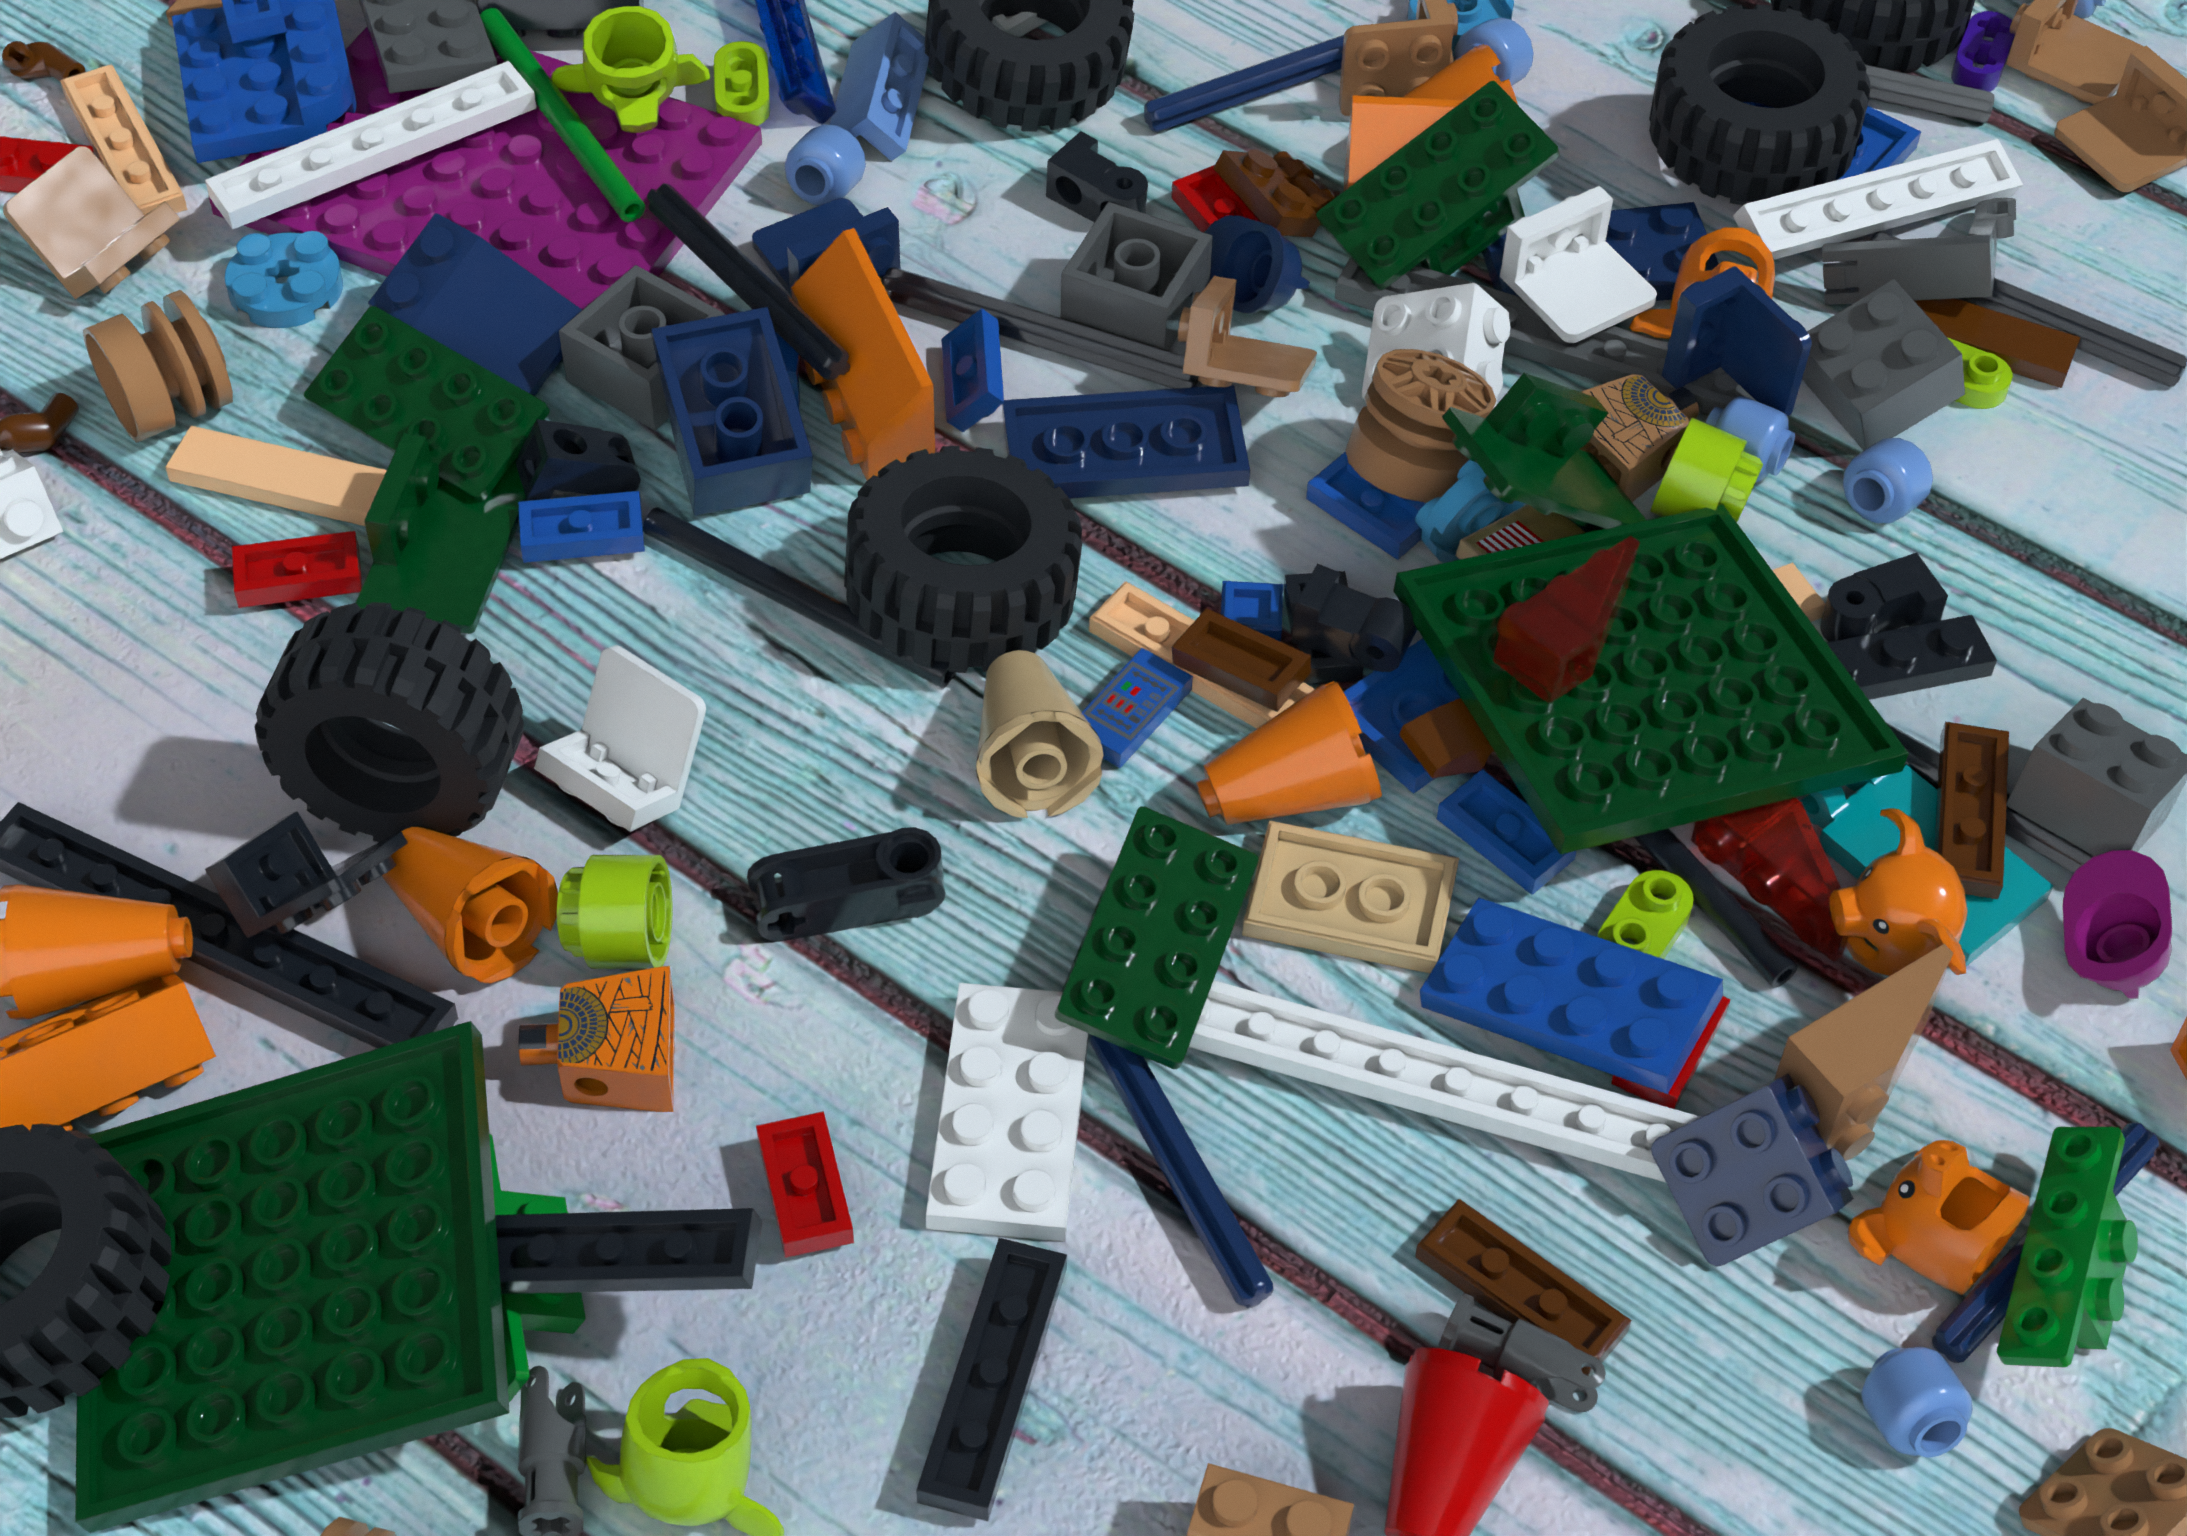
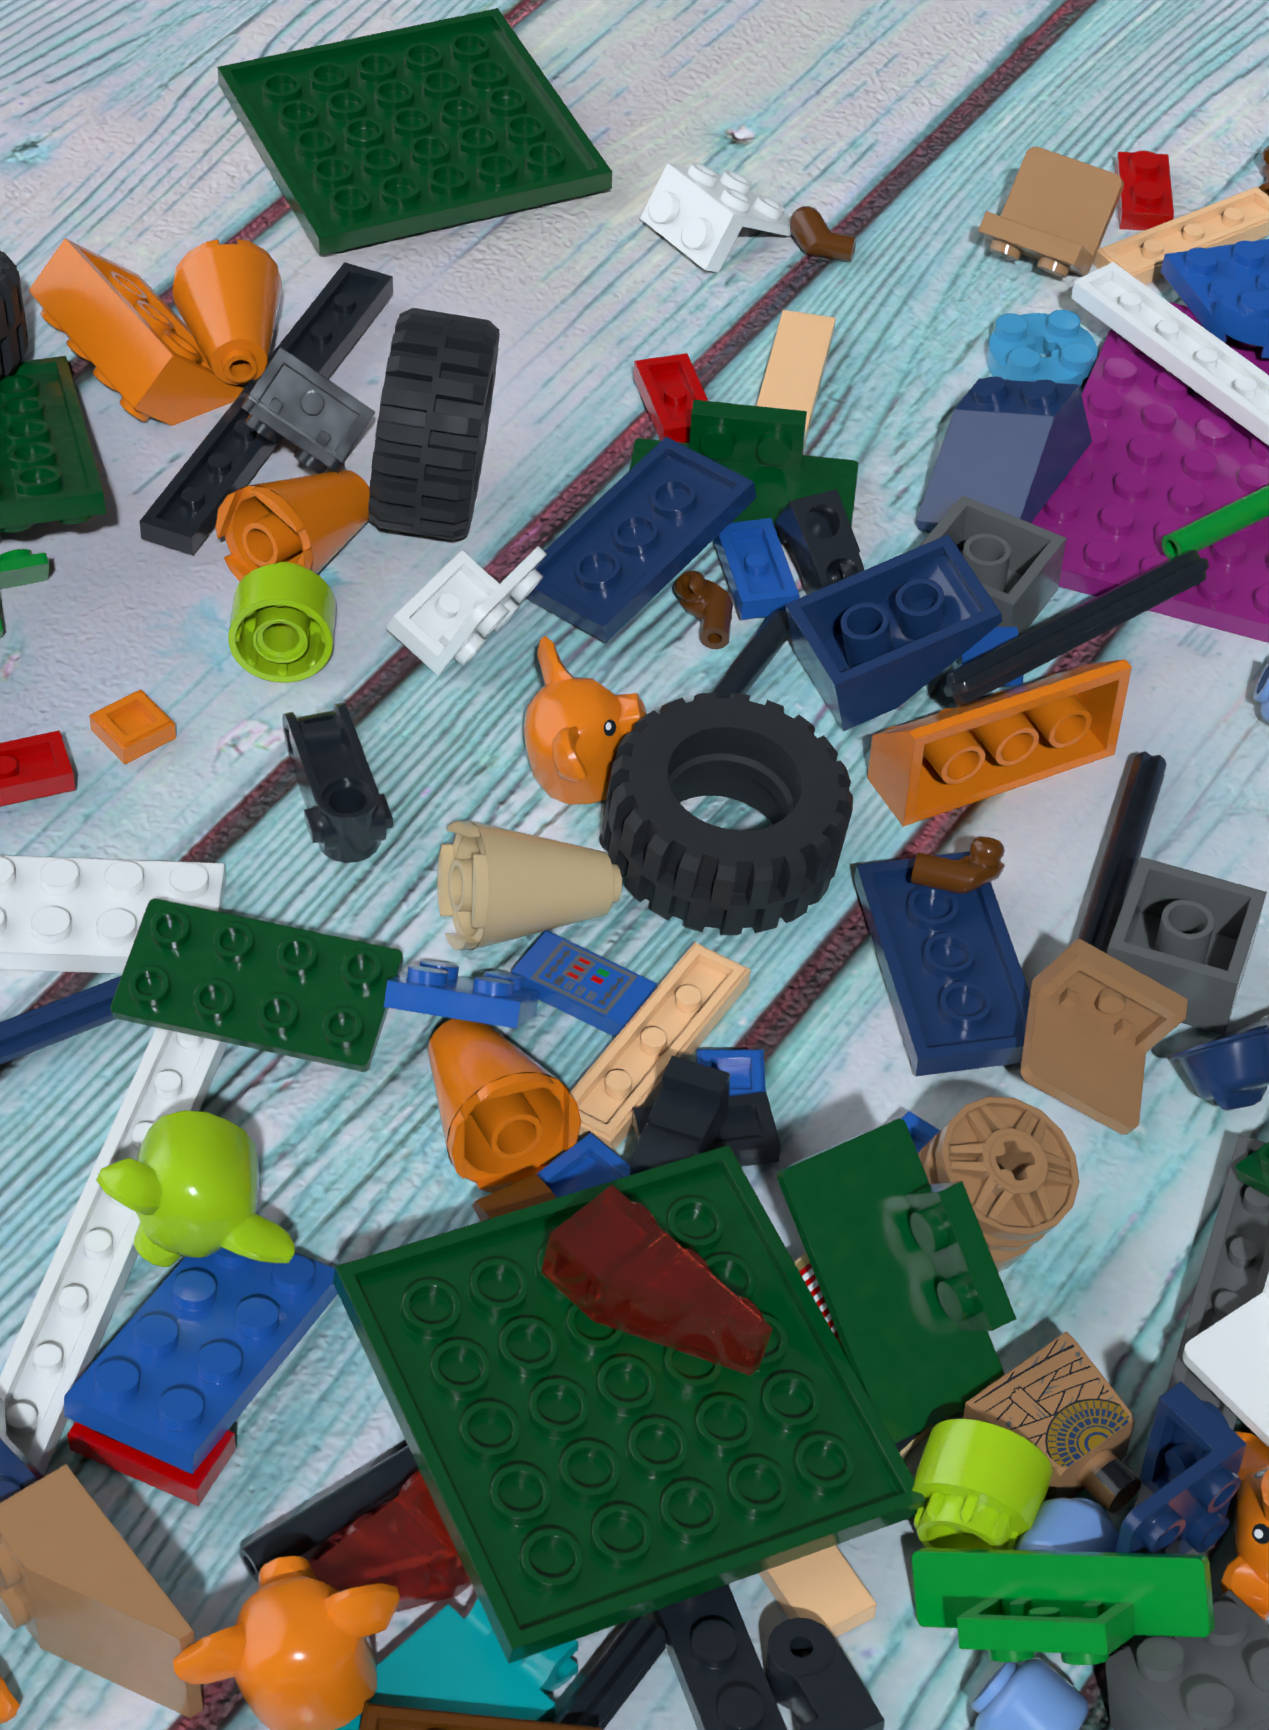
camera: 85 degrees right, 5 degrees down
medium nougat wheel [83,290,233,443] -> none
dark green bracket [304,306,550,502] -> none
orange torso [518,966,675,1112] -> none
dark blue bracket [752,198,901,297] -> none
blue plate [941,308,1004,432] -> none
reddish brown tile [1172,608,1311,712] -> none
tan tile [1242,820,1459,974] -> none
white bracket [1362,283,1510,407] -> none
lime plate [1597,870,1693,959] -> none
none -> orange tile [89,689,176,765]
none -> lime piece [96,1110,295,1267]
none -> blue plate [384,961,539,1029]
none -> orange piece [524,636,647,805]
none -> dark blue plate [526,437,757,643]
none -> reddish brown arm [675,571,733,650]
none -> reddish brown arm [911,836,1005,894]
none -> green bracket [912,1548,1215,1665]

